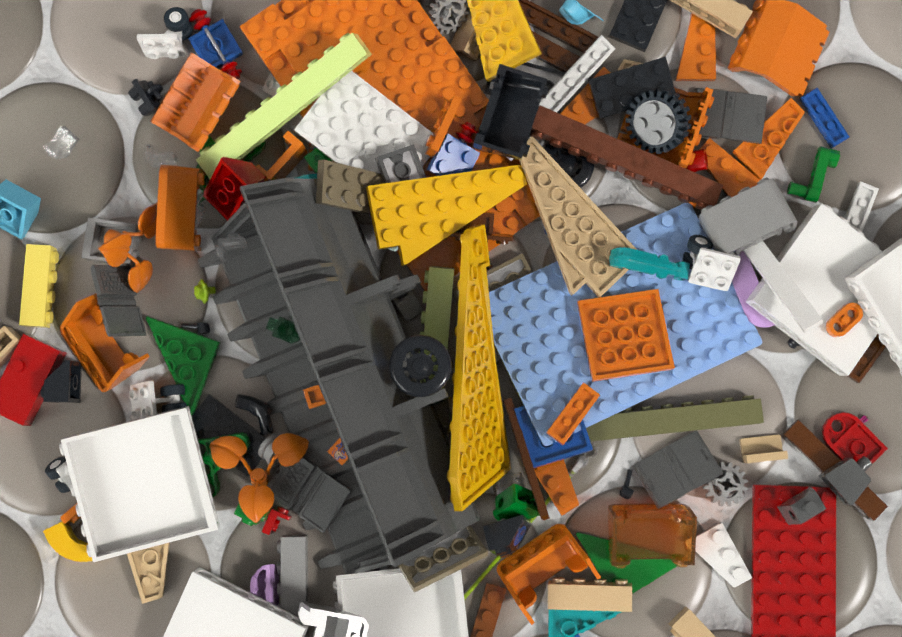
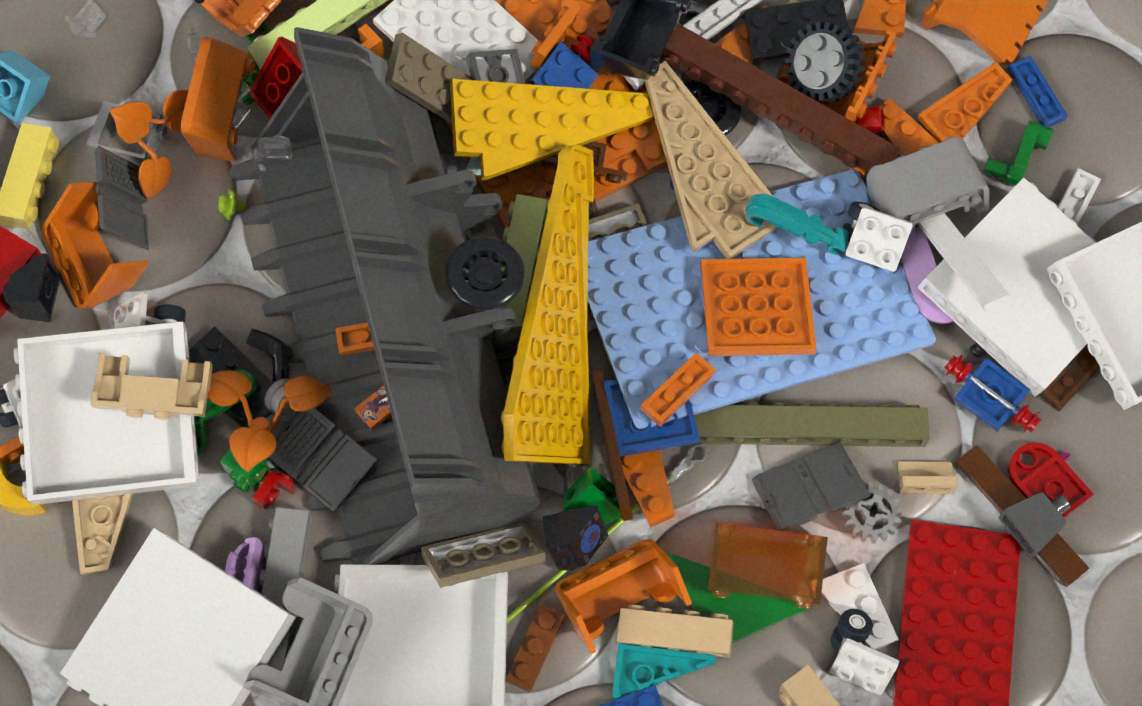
camera: 10 degrees right, 15 degrees down
green tile [146,316,221,415] -> none
black hand [181,322,210,334] -> none
clear green hips [266,317,300,344] -> none
black hand [619,469,634,500] -> none
dark grey piece [694,88,767,144] -> none
dark grey torso [777,487,826,525] -> none
orange plate [826,303,863,337] -> none
none -> tan bracket [90,353,213,420]
none -> white plate [830,609,899,695]
none -> blue plate [944,354,1041,433]

